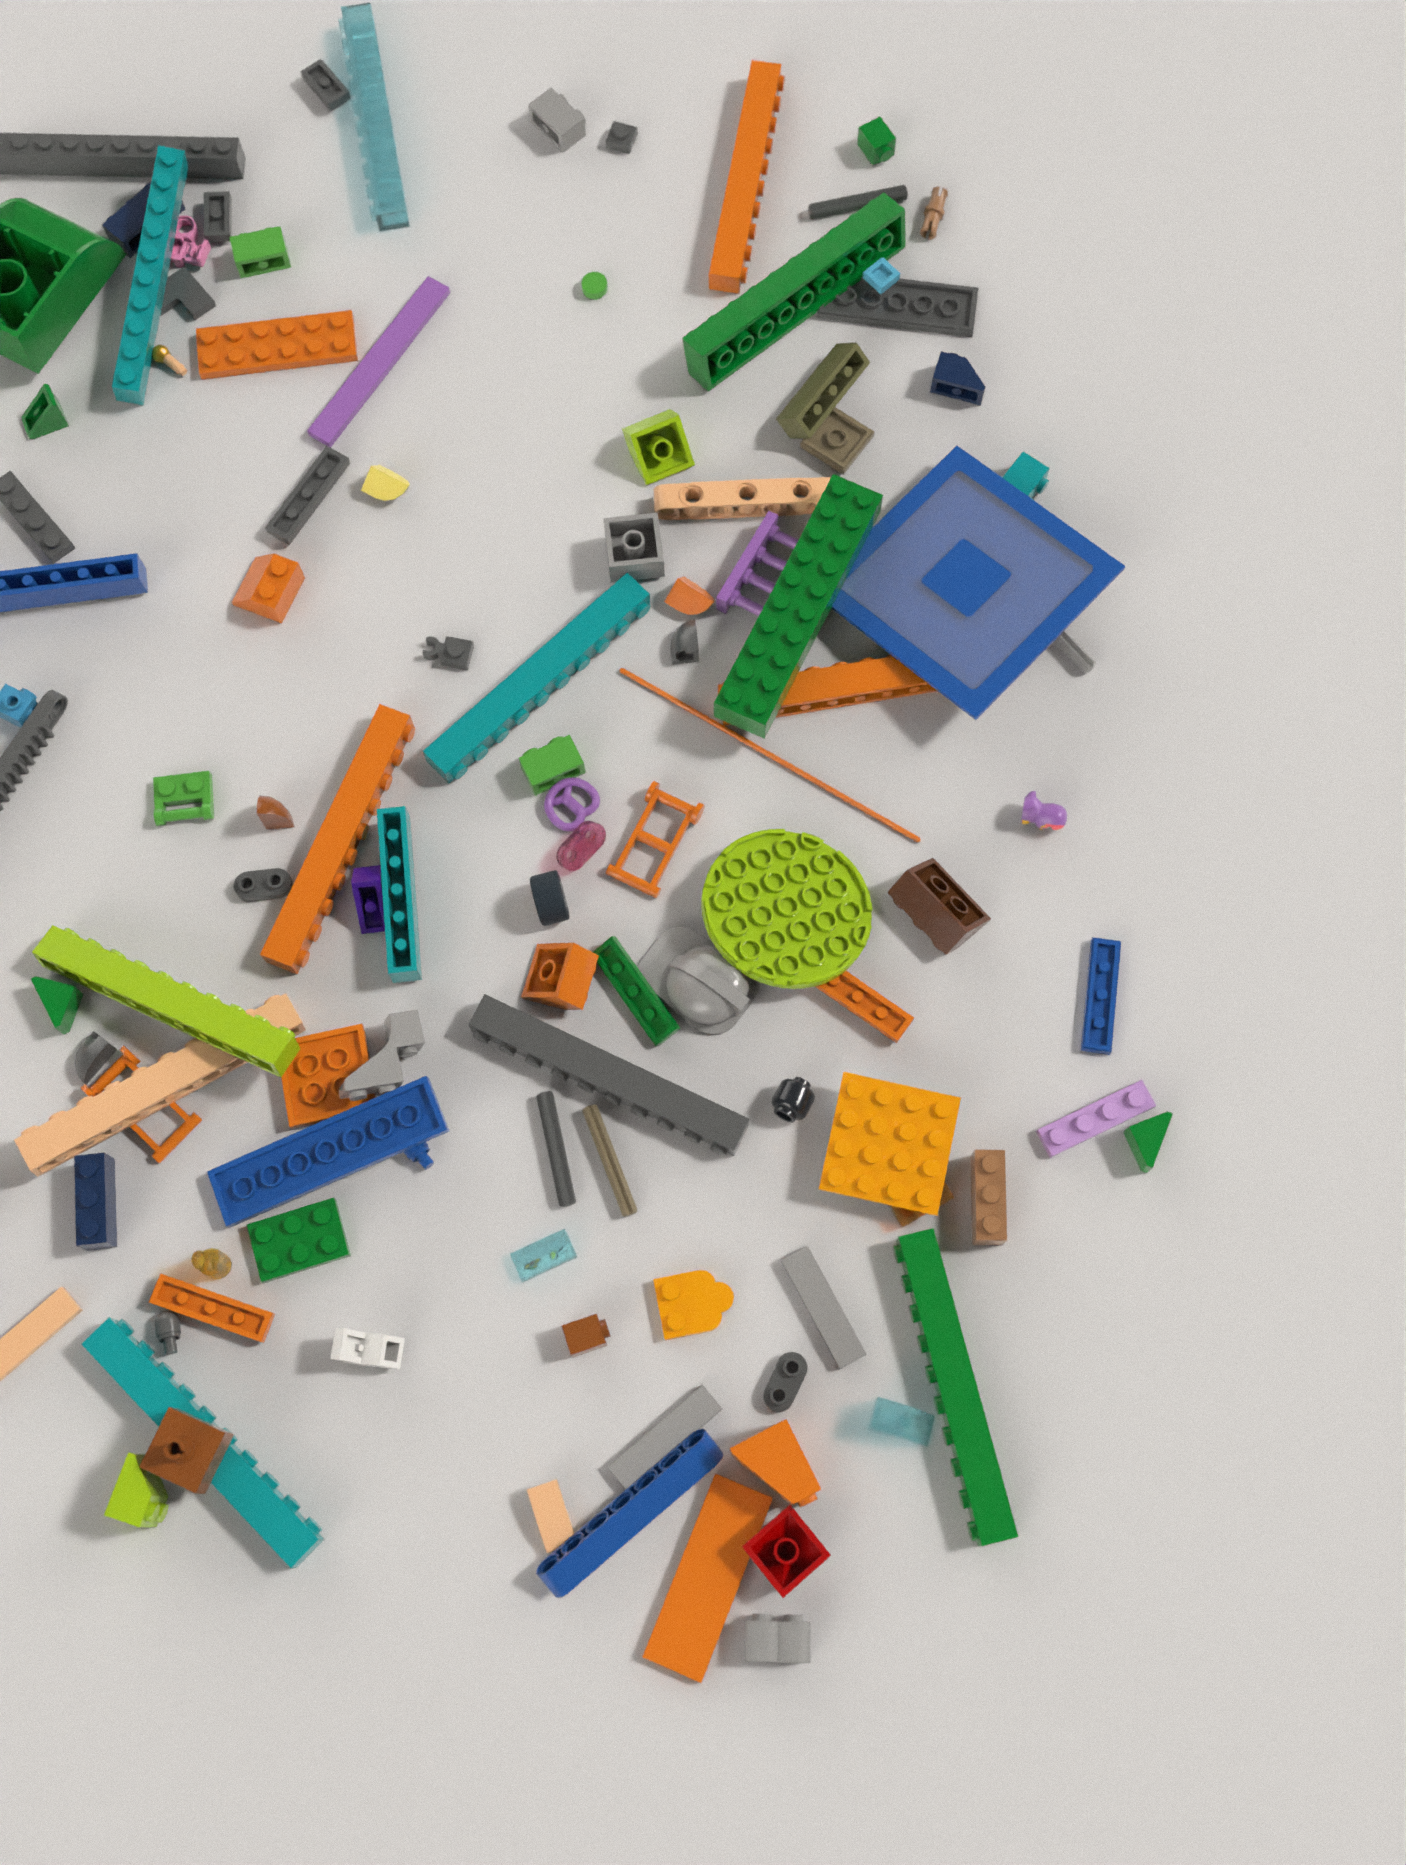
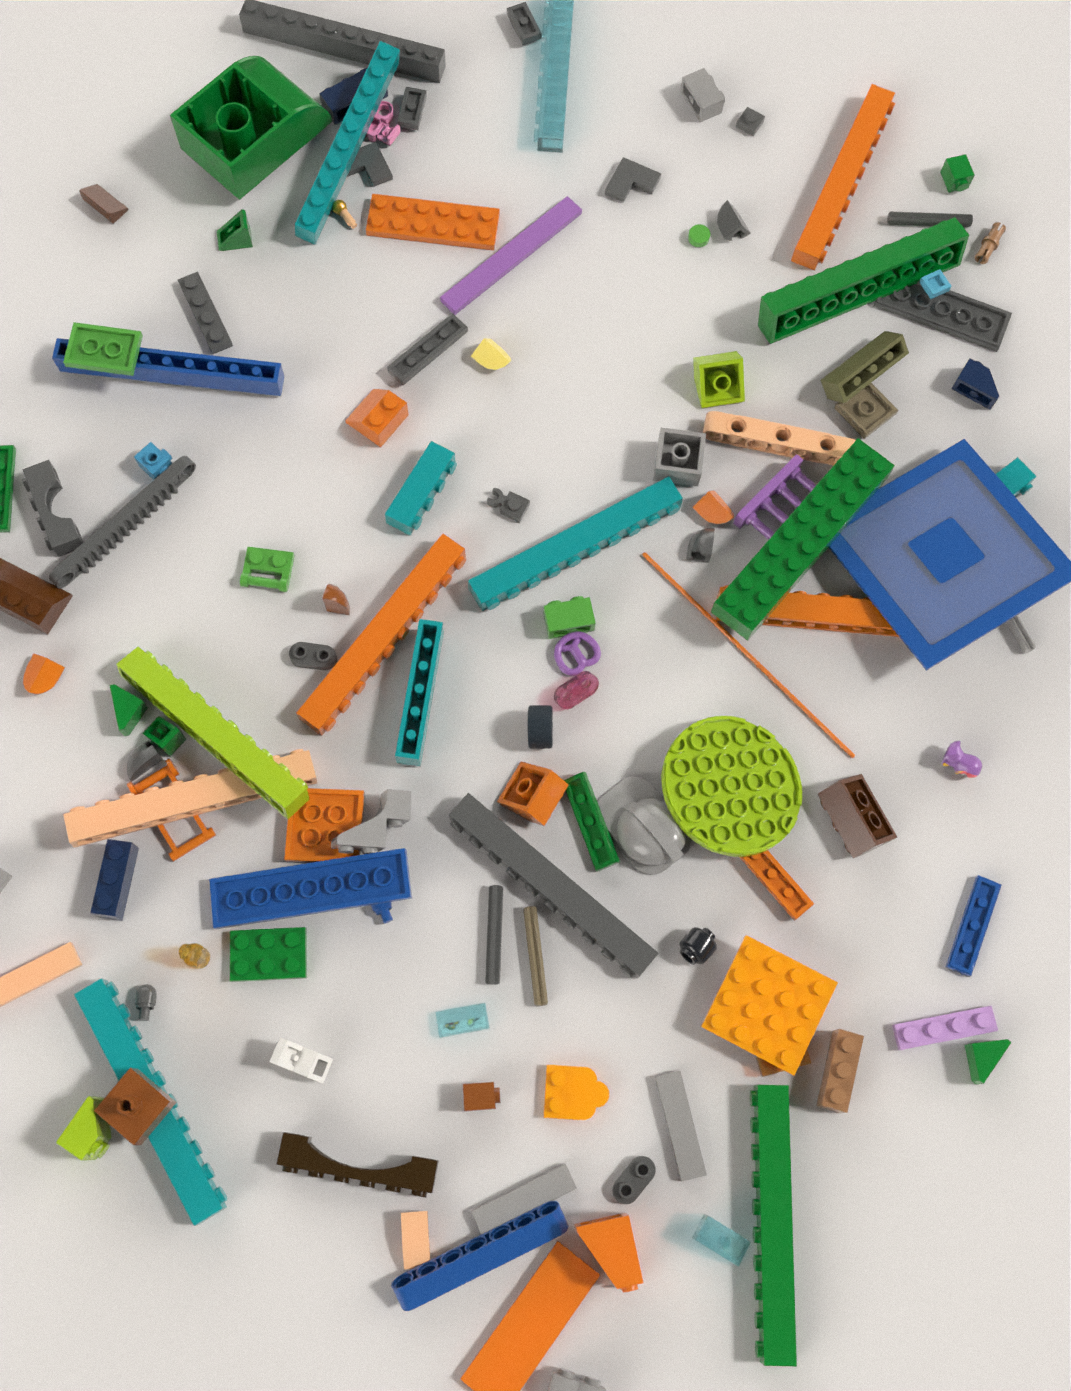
camera: 10 degrees right, 0 degrees up
orange plate [149,1273,275,1343] -> none
bright green brick [230,226,292,278] -> none
dark purple slope [351,865,385,934] -> none
orange piece [605,781,705,898] -> none
red slope [741,1504,831,1598] -> none
none -> green slope [142,716,186,757]
none -> dark brown arch [276,1132,439,1198]
none -> teal brick [385,441,457,535]
none -> dark grey tile [605,157,662,202]
none -> dark grey brick [717,200,751,241]

